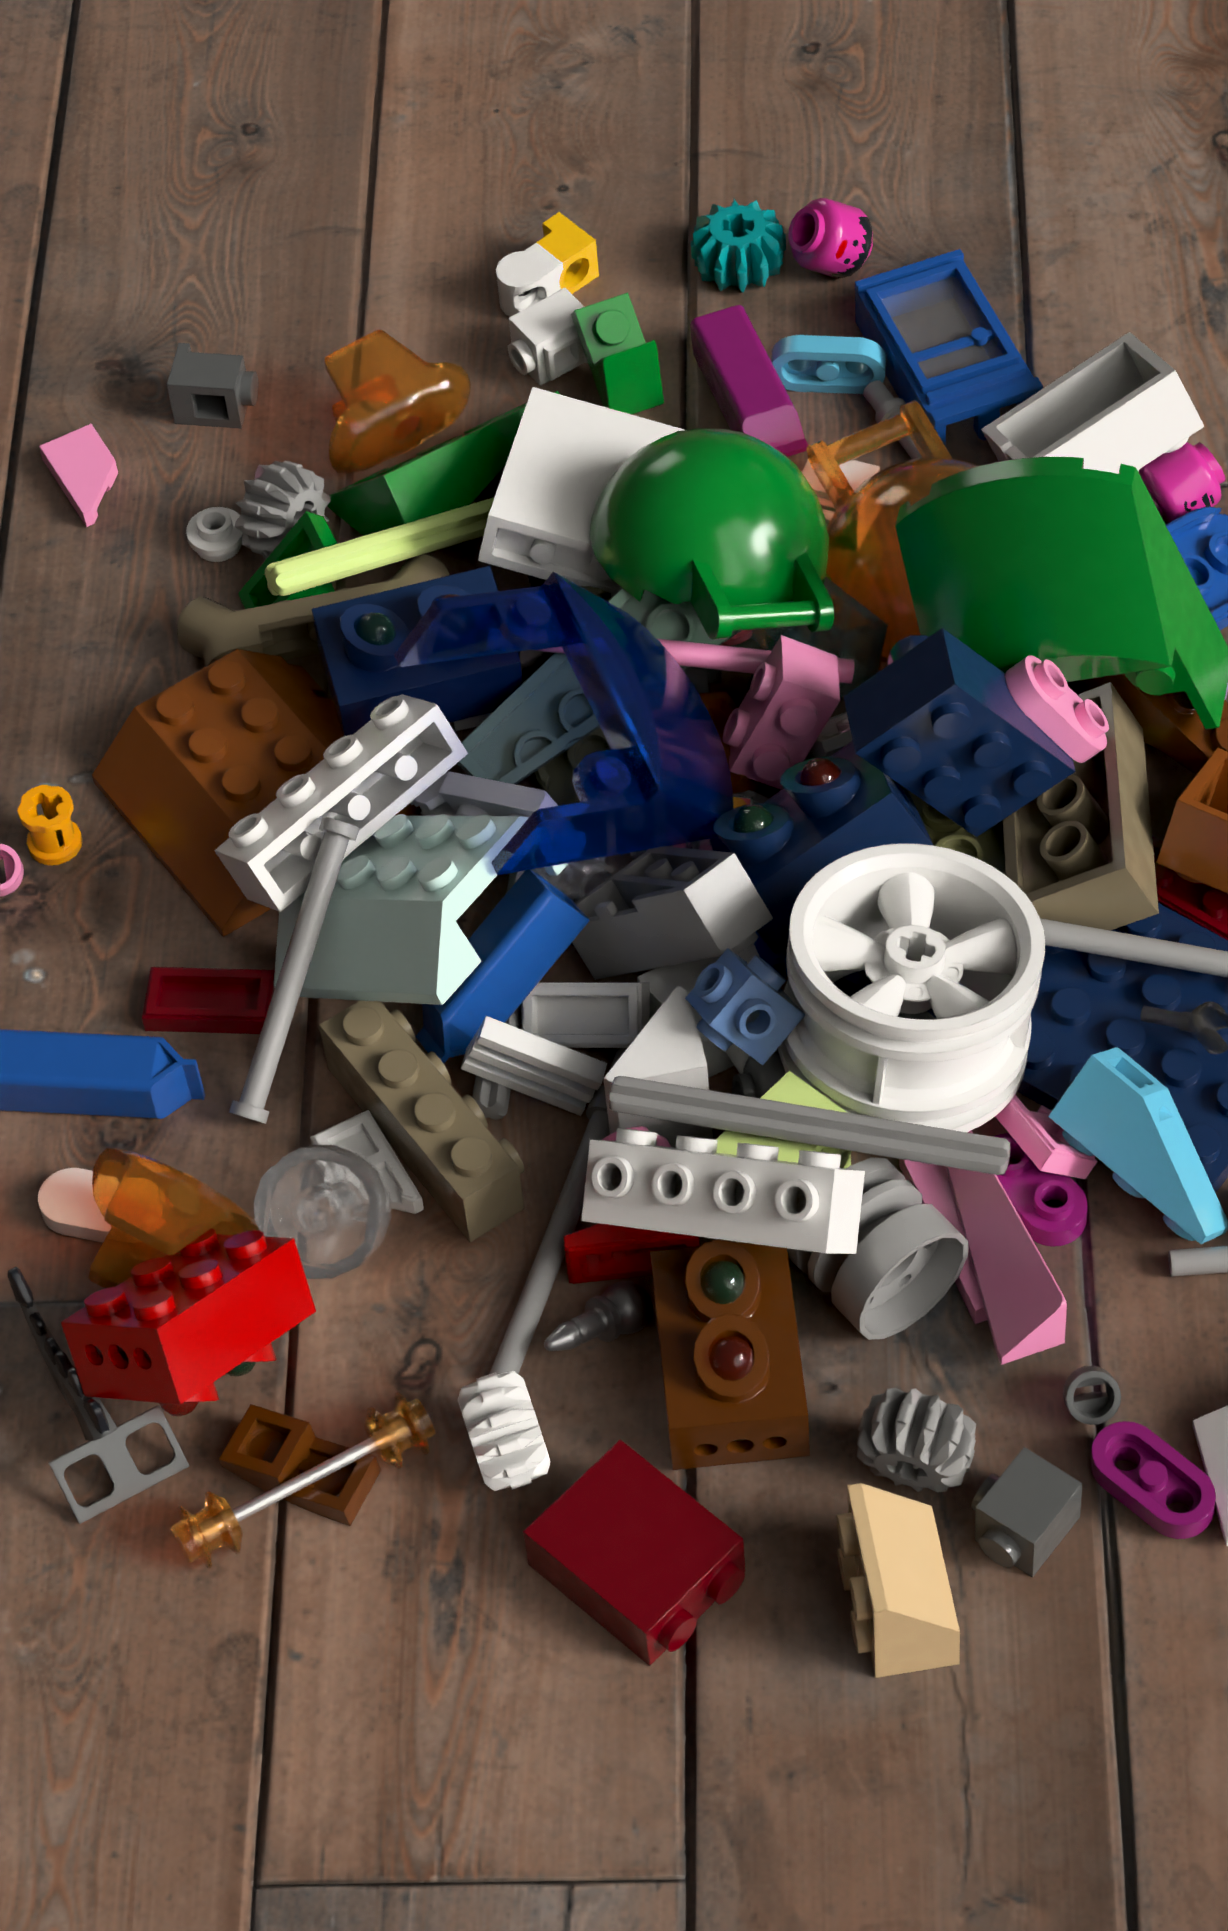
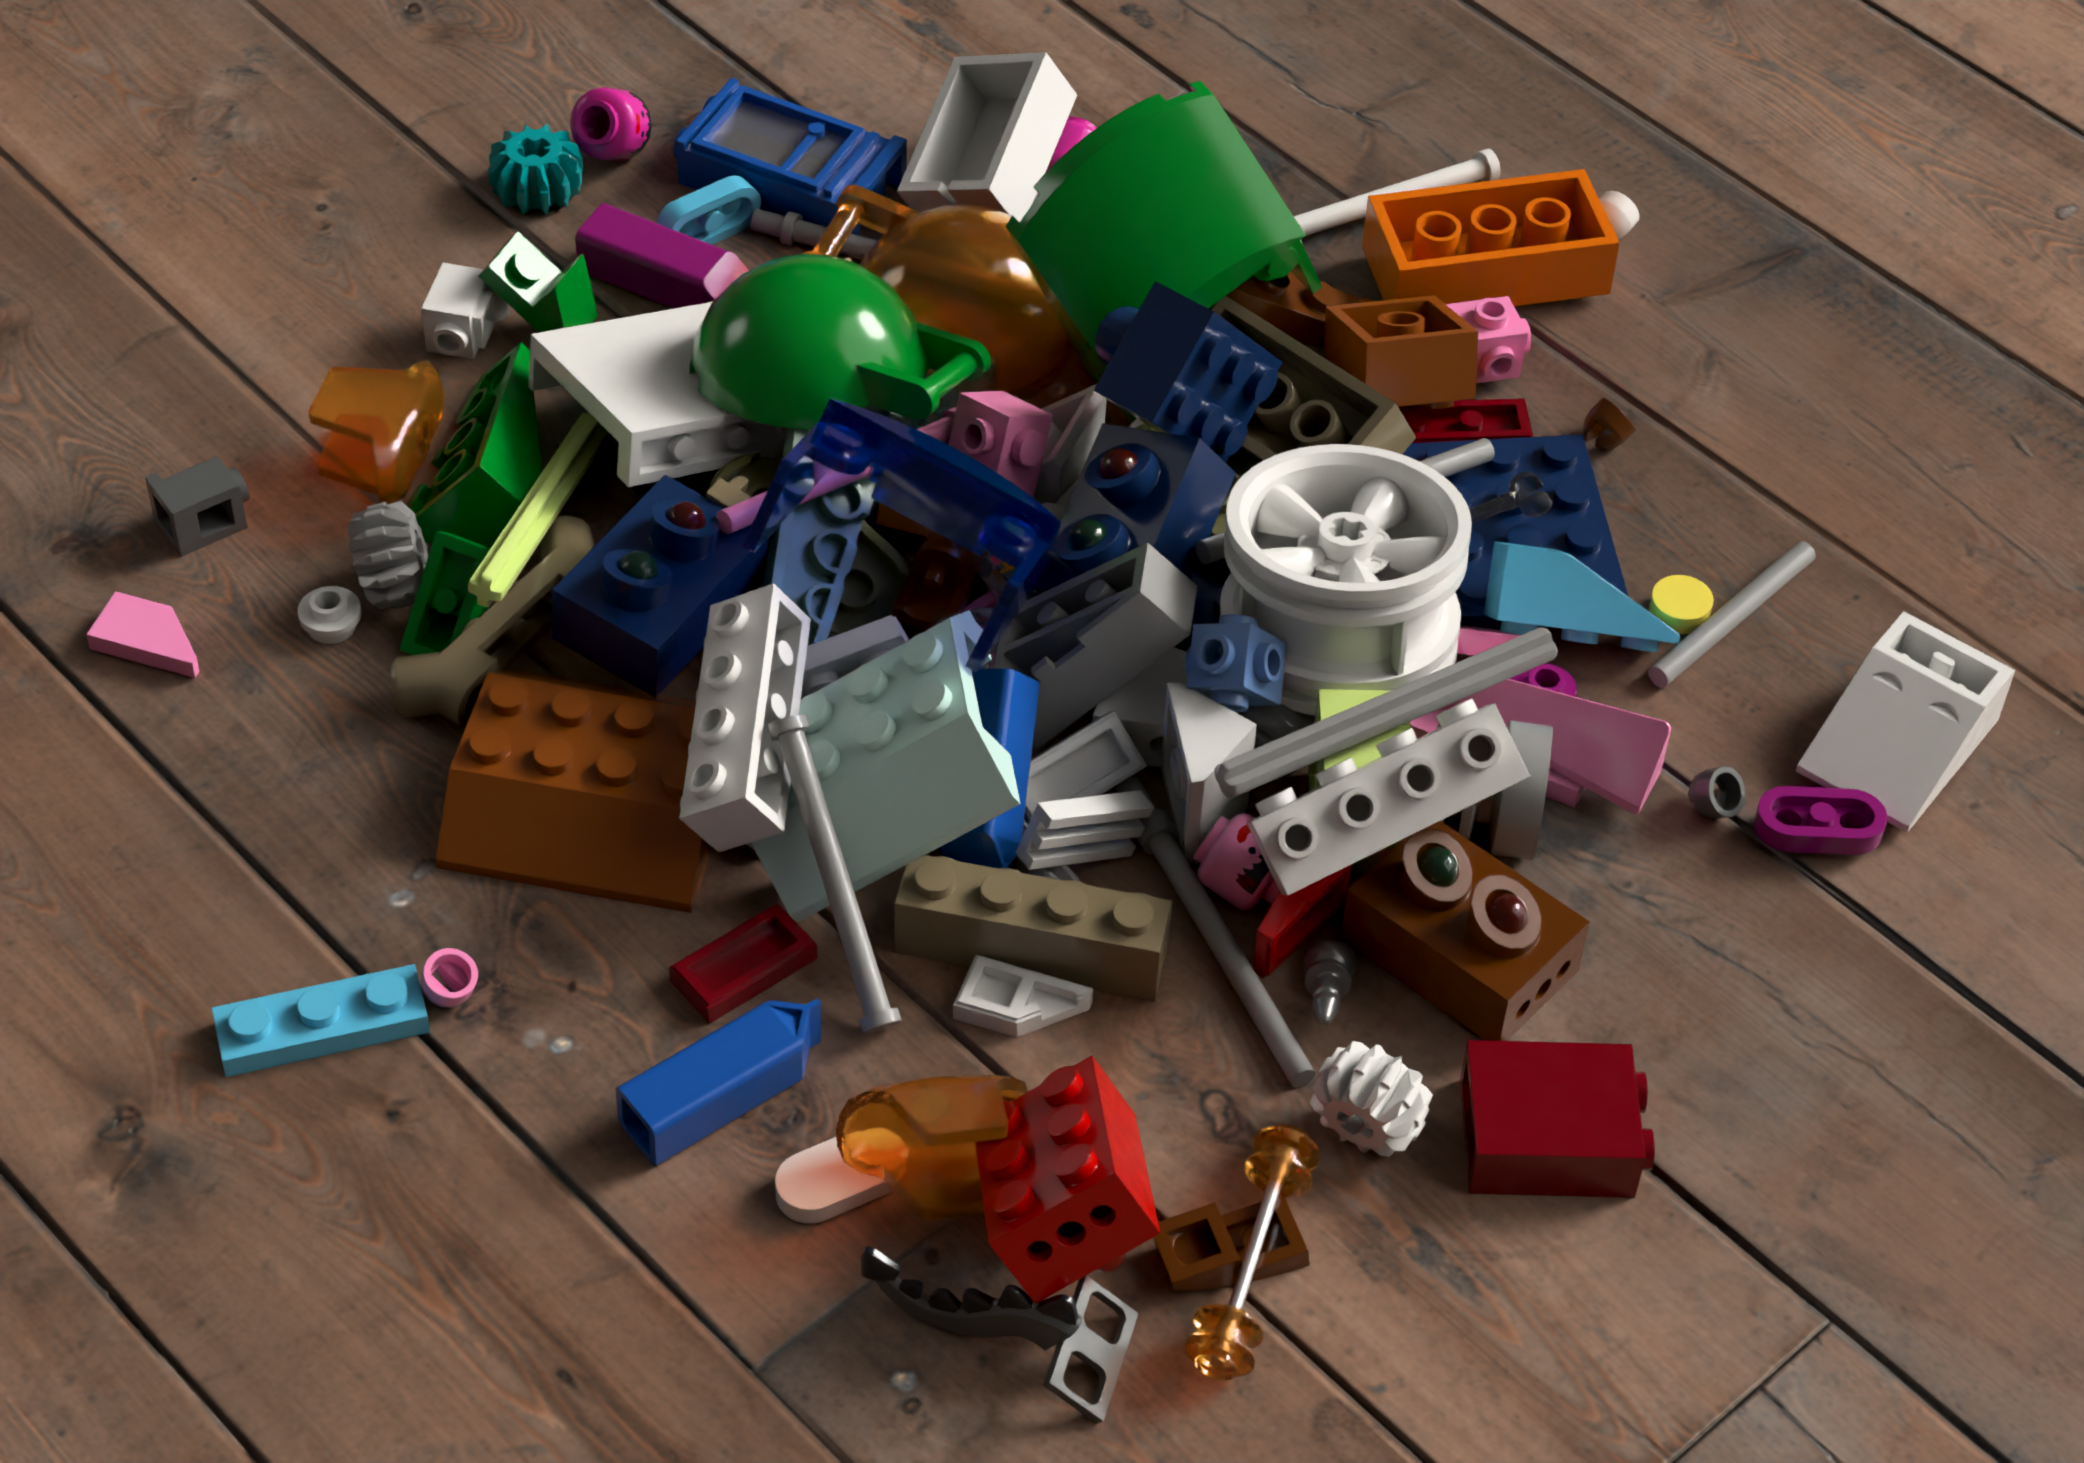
camera: 50 degrees left, 5 degrees down
light orange bush [17,785,82,865] -> none
clear cylinder [254,1144,392,1279] -> none
leg [496,212,599,317] -> none
tan slope [836,1483,960,1678] -> none
light grey gear [857,1388,976,1493] -> none
dark grey brick [972,1447,1082,1578] -> none
bright pink plate [1005,656,1109,763] -> none

